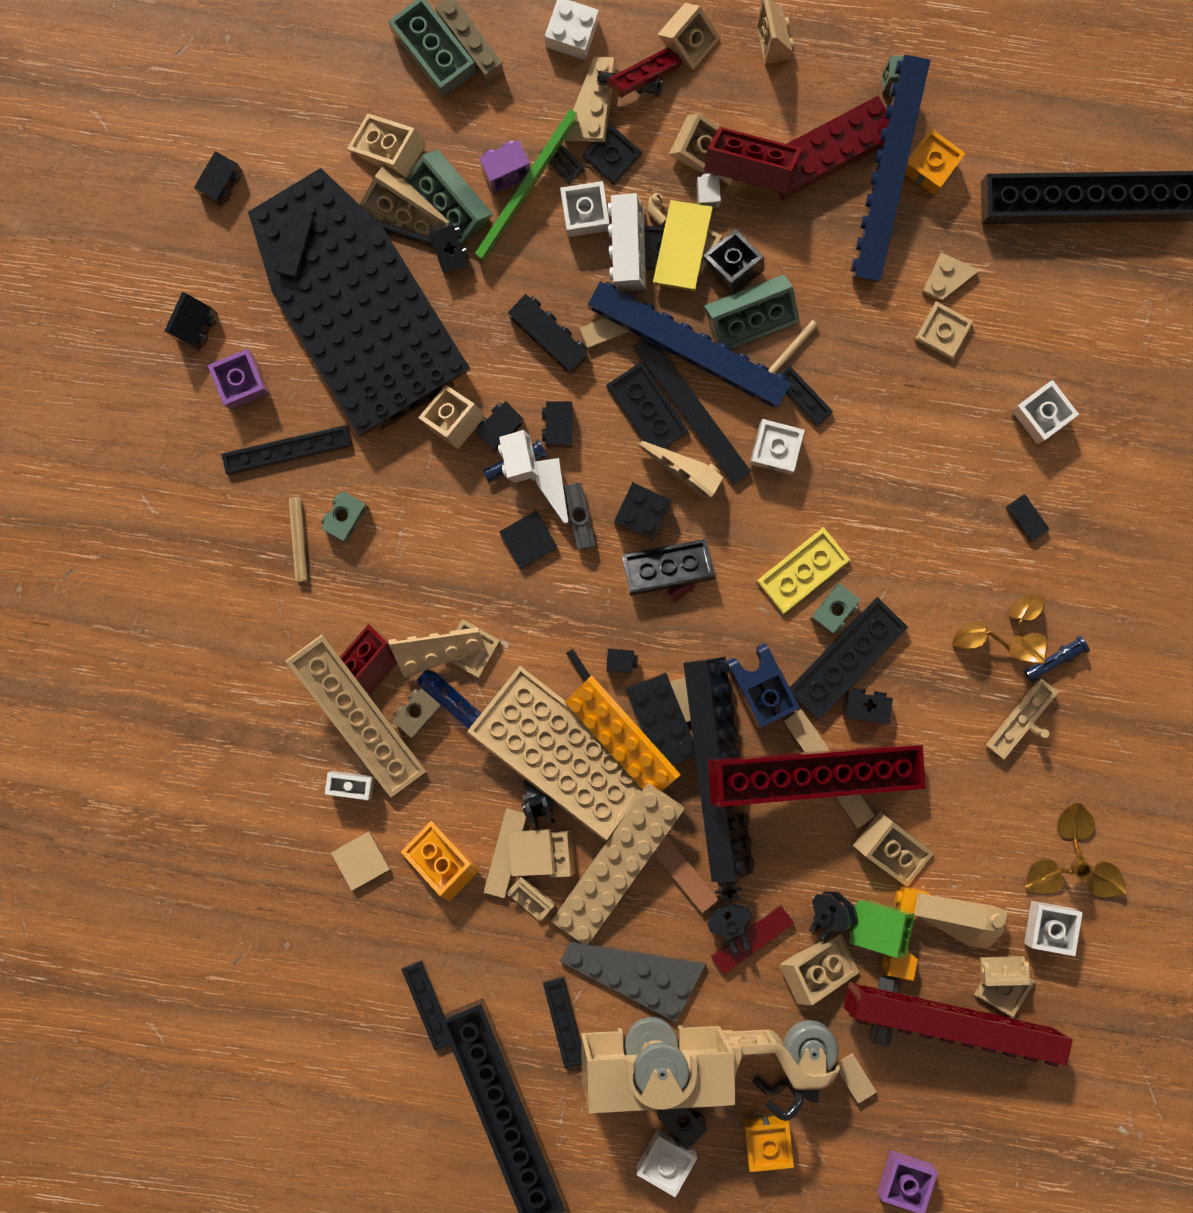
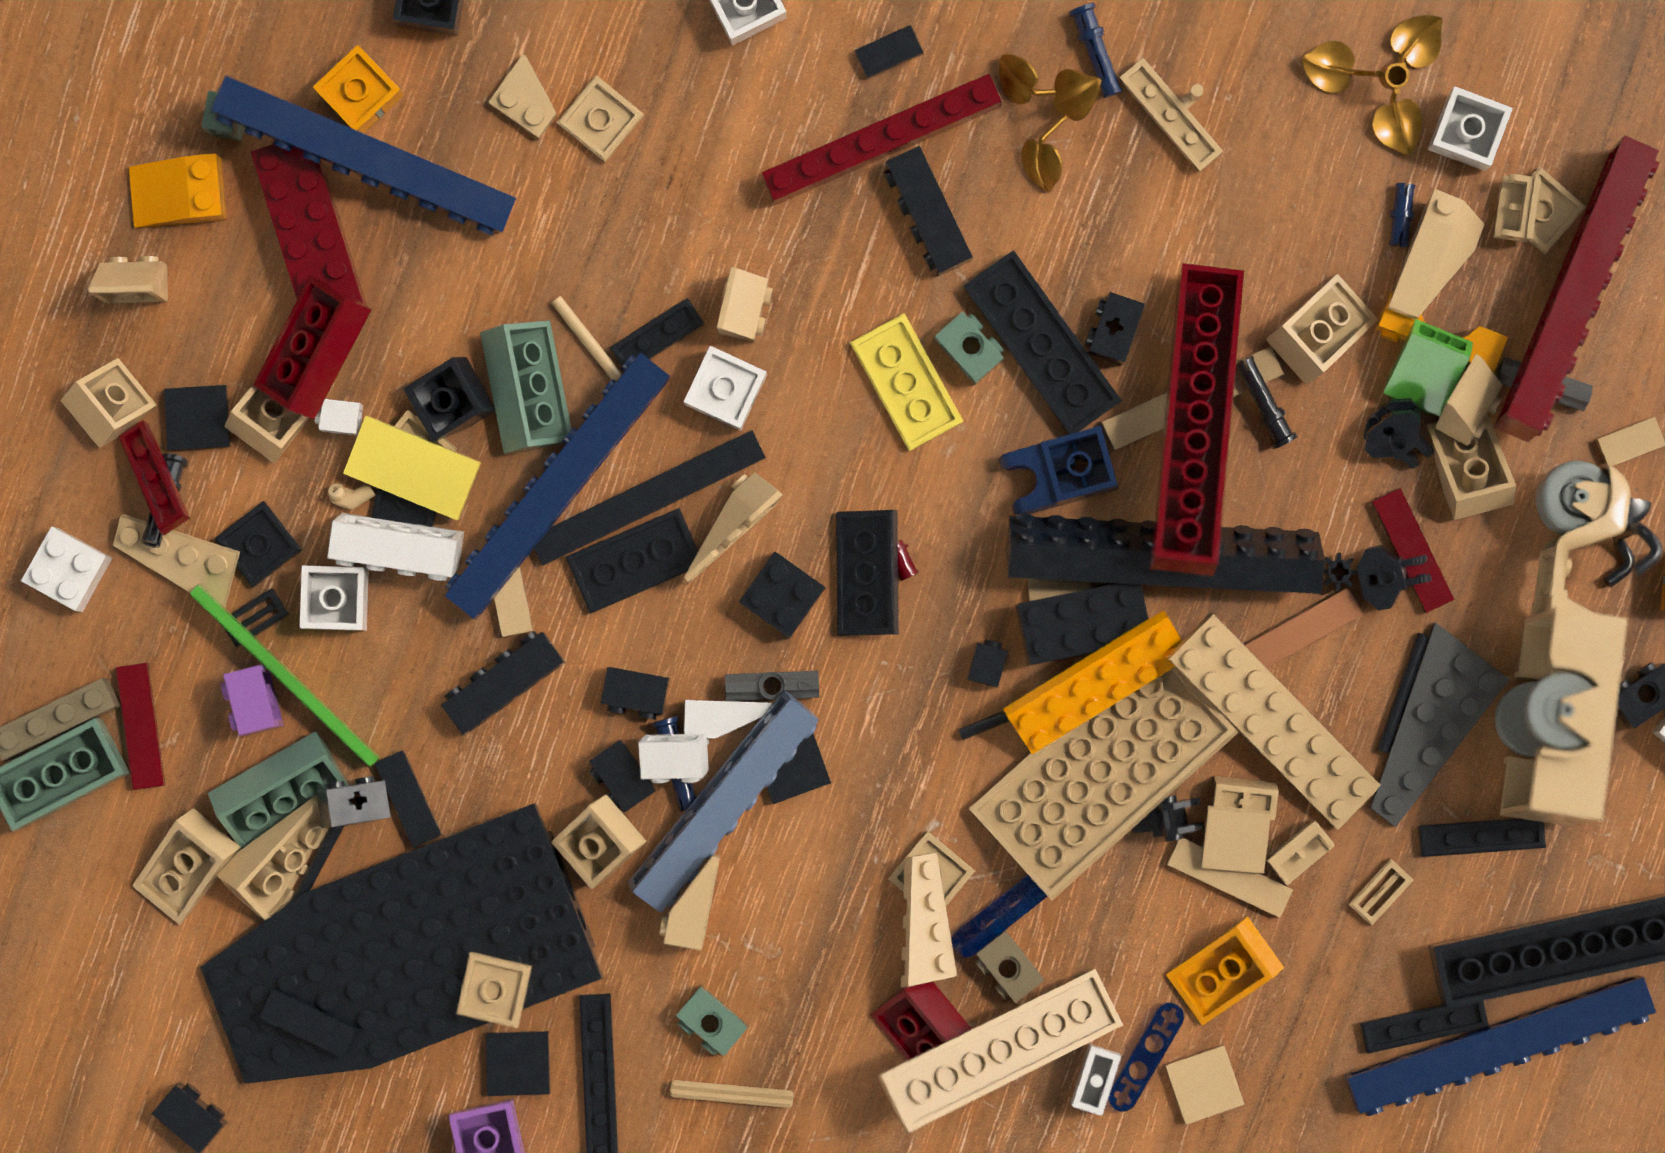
camera: 75 degrees left, 0 degrees up
none -> dark red tile [116,663,166,790]
none -> light orange slope [129,153,227,228]
none -> black tile [164,385,231,451]
none -> black tile [375,750,442,848]
none -> tan tile [456,952,532,1028]
none -> black tile [486,1031,551,1096]
none -> sand blue brick [627,690,819,913]
none -> tan slope [659,854,721,950]
none -> tan slope [717,267,773,342]
none -> dark red brick [762,73,1002,205]
none -> black brick [883,146,973,277]
none -> clear blue beam [1108,1002,1184,1112]
none -> black pin [1236,355,1298,449]
none -> dark blue brick [1344,975,1656,1116]
none -> tan tile [1348,859,1414,925]
none -> black bar [1376,633,1429,754]
none -> dark blue pin [1389,183,1416,247]
none -> tan slope [1435,355,1503,446]

